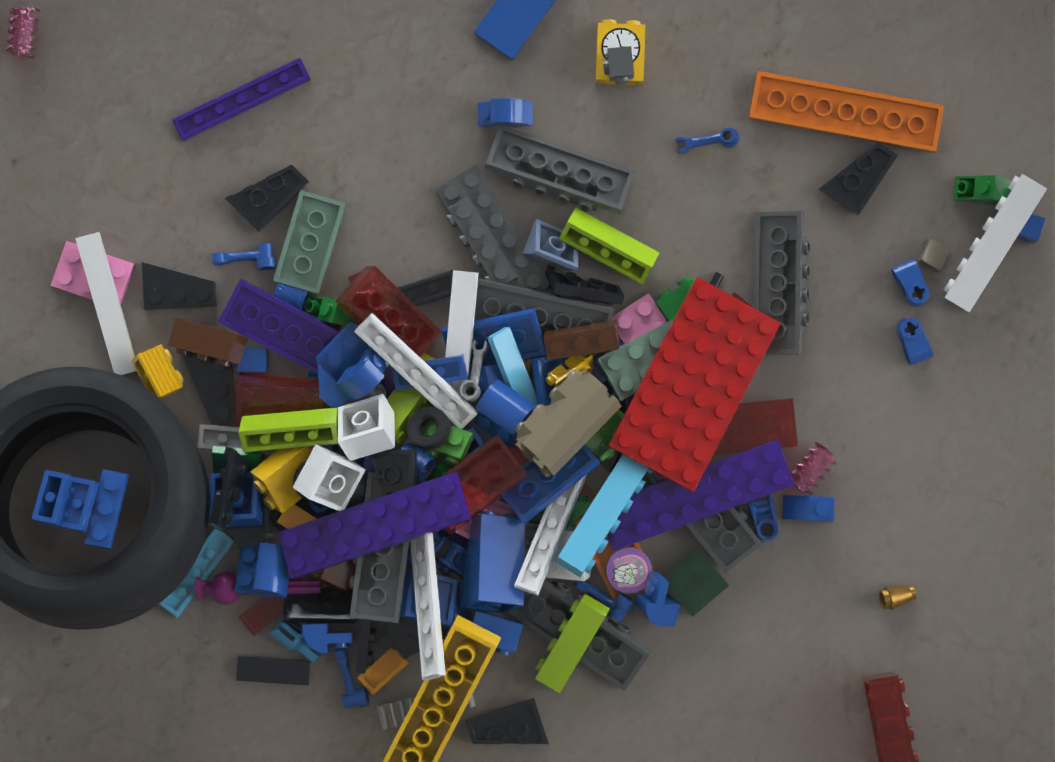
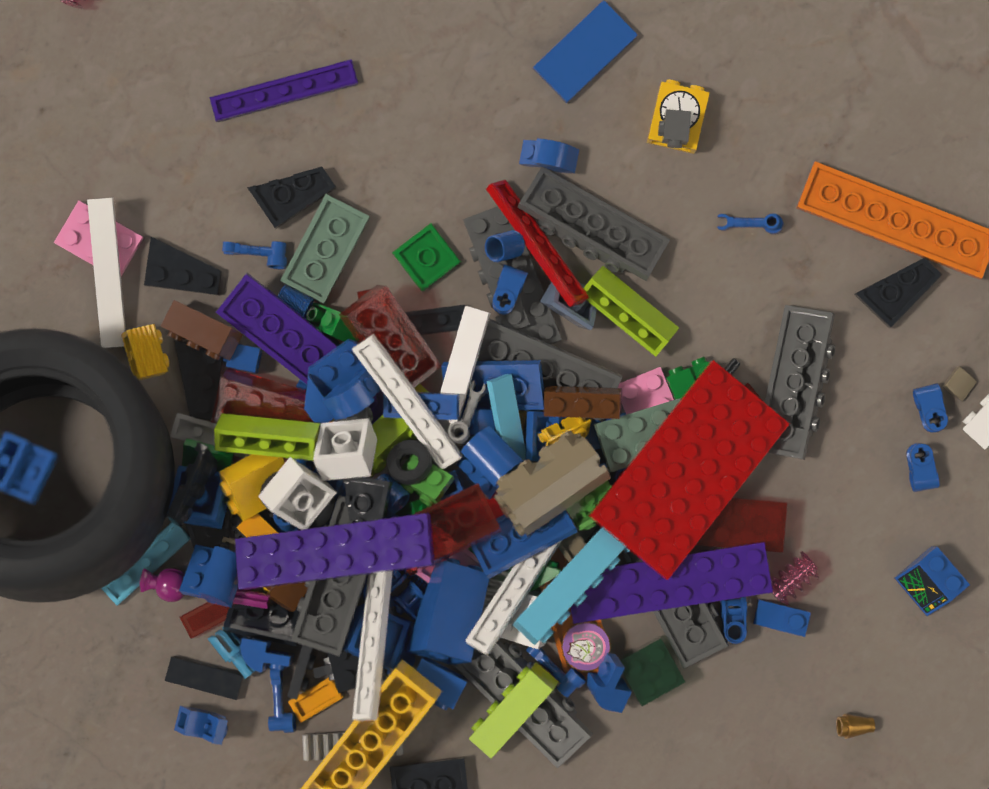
camera: 15 degrees right, 0 degrees up
blue plate [85,469,129,550] -> none
black wing [545,265,624,305] -> none
none -> blue brick [174,706,228,745]
none -> green tile [392,223,461,292]
none -> blue piece [485,230,525,262]
none -> red tile [486,180,589,307]
none -> blue piece [492,264,528,315]
none -> slope [894,546,970,616]

